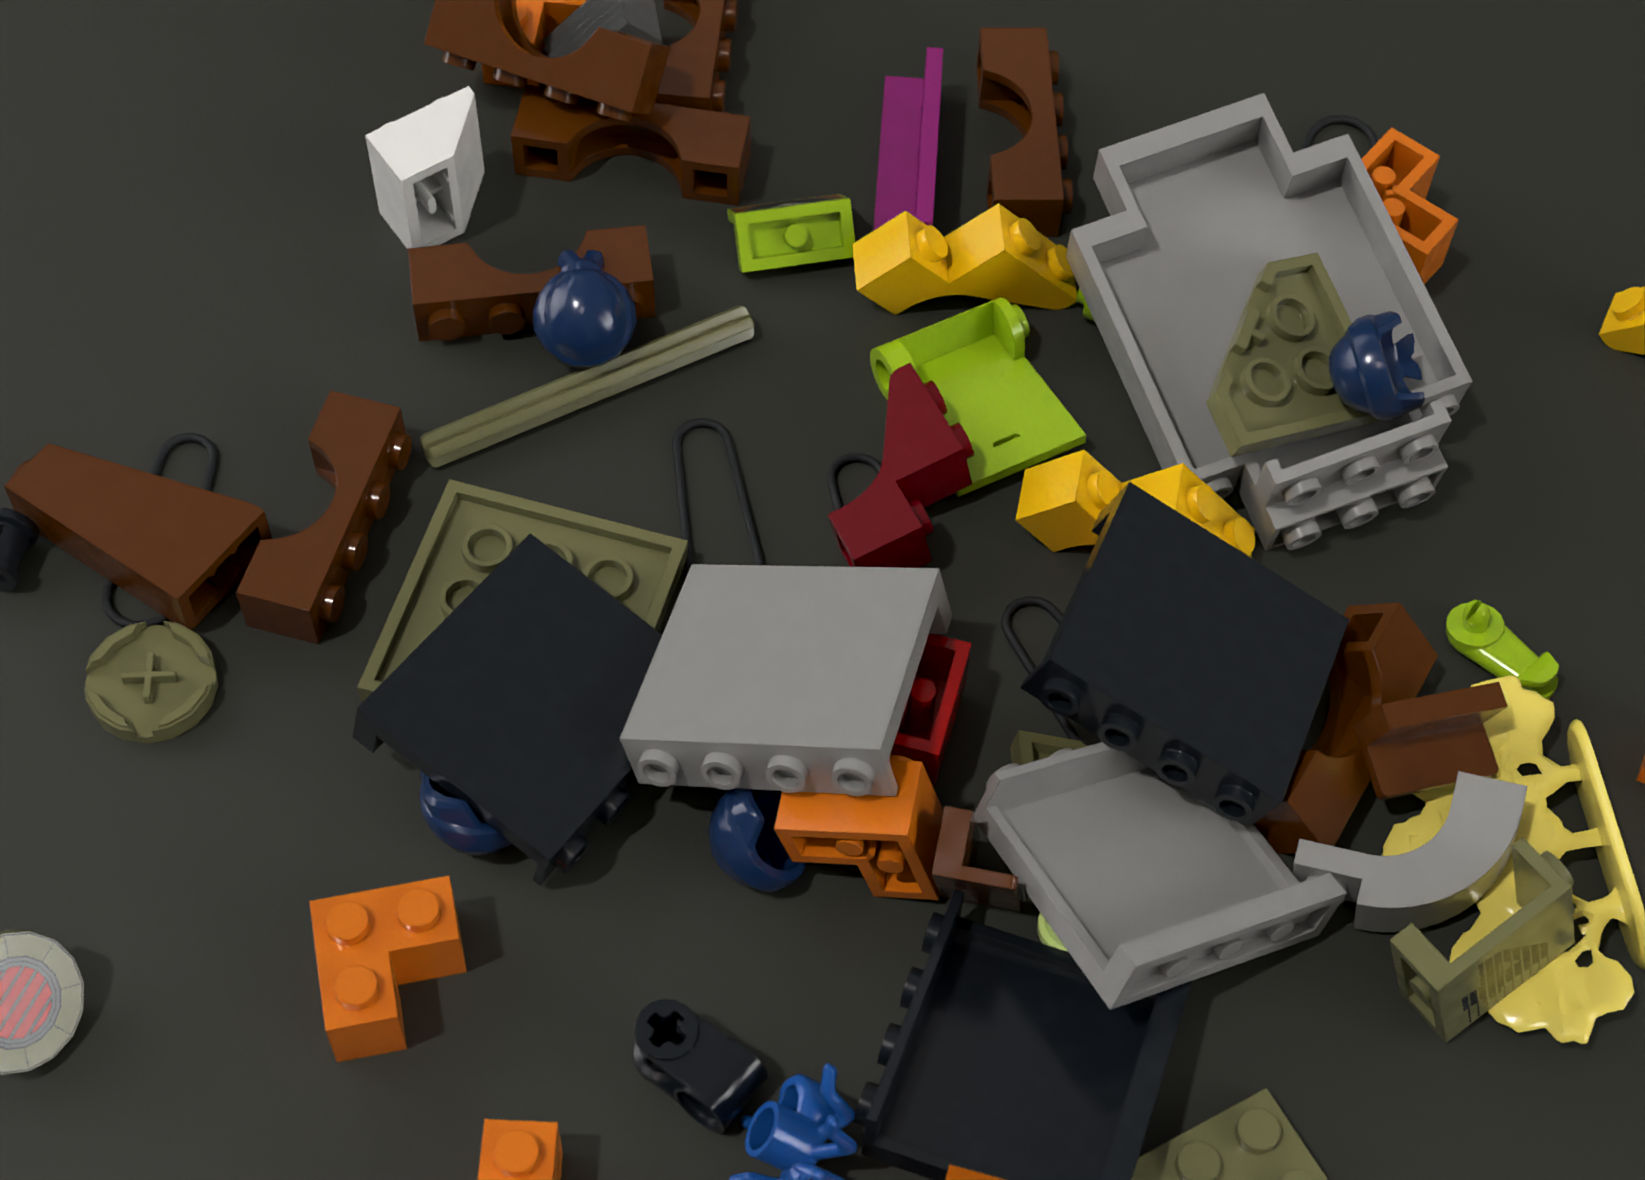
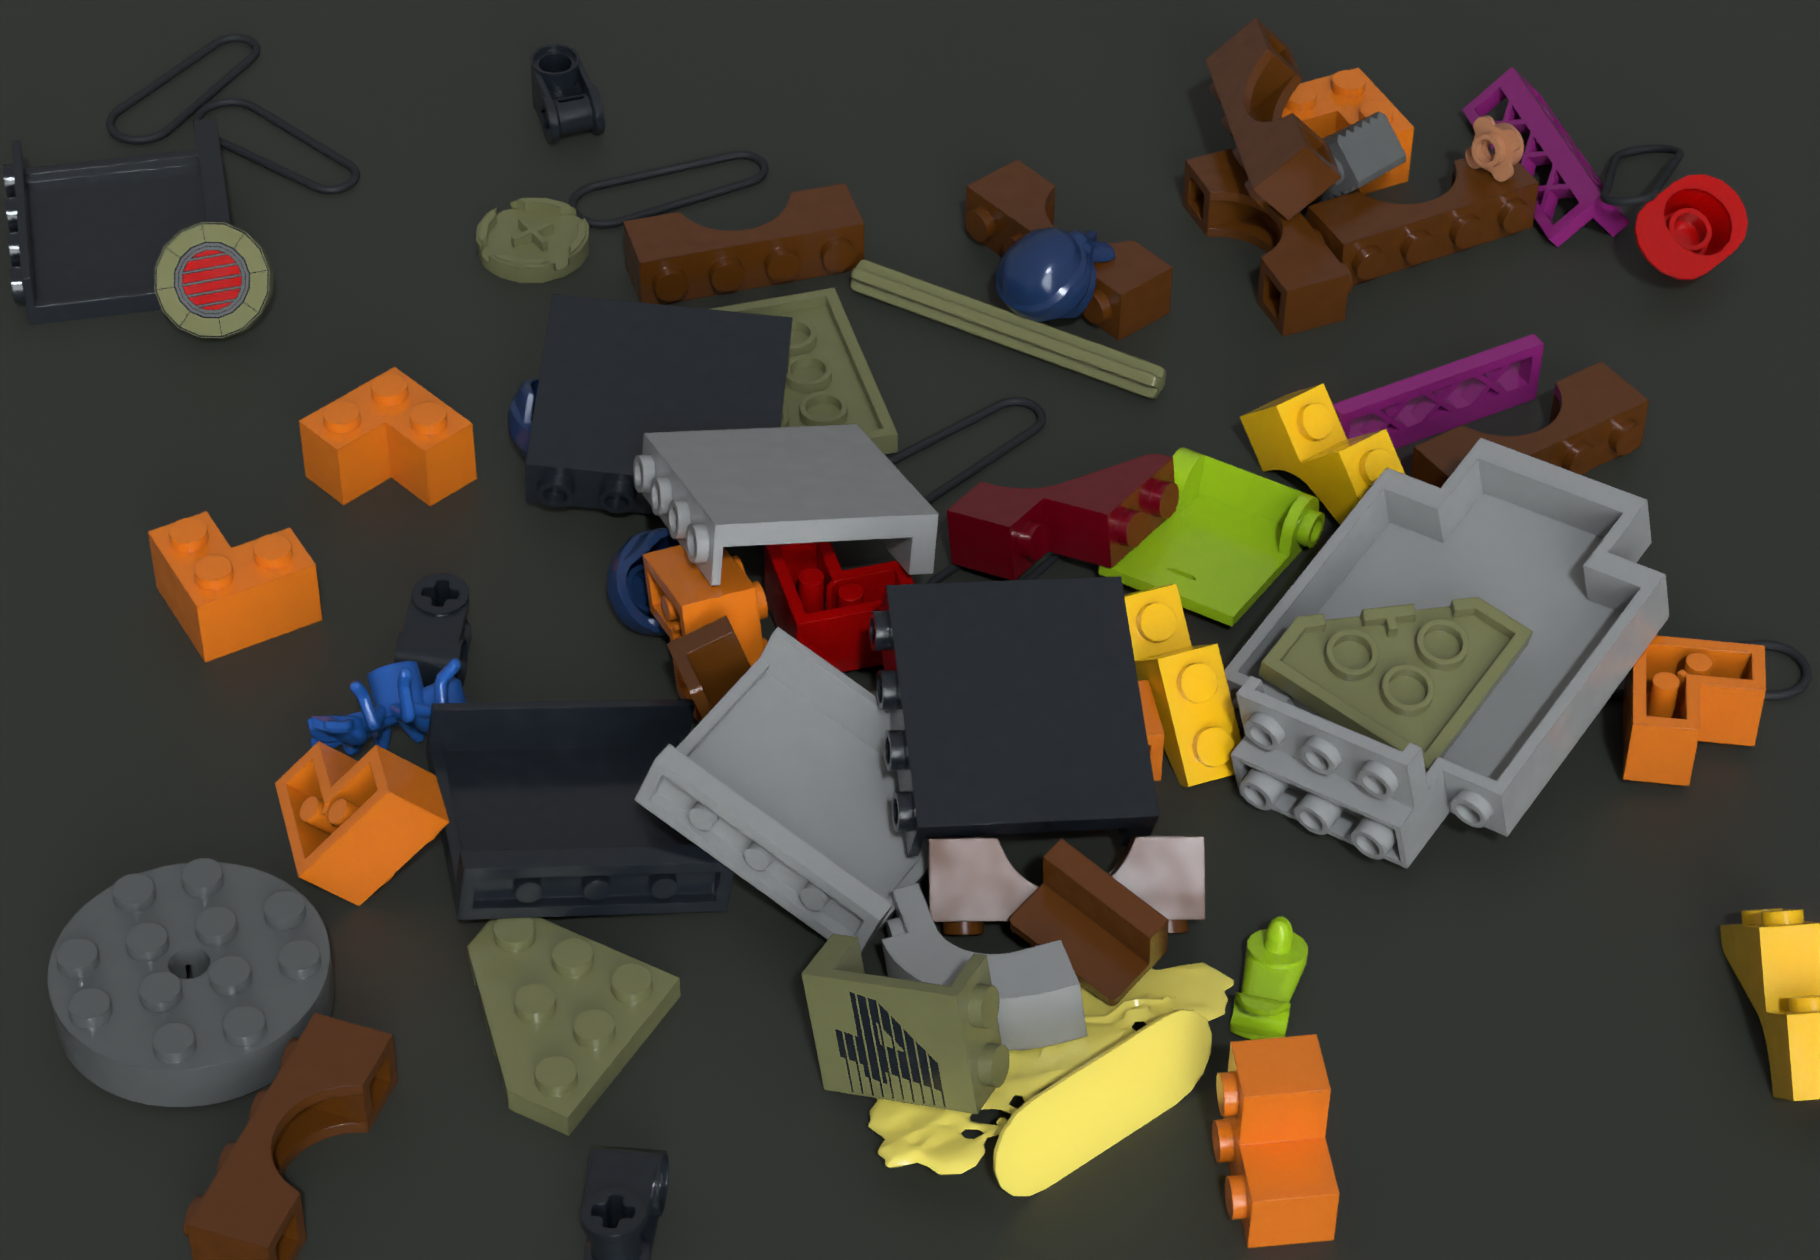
camera: 60 degrees right, 15 degrees down
reddish brown slope [4,443,272,630] -> none
white slope [365,86,485,249] -> none
lime panel [727,194,855,273] -> none
dark blue hat [1329,311,1425,421] -> none

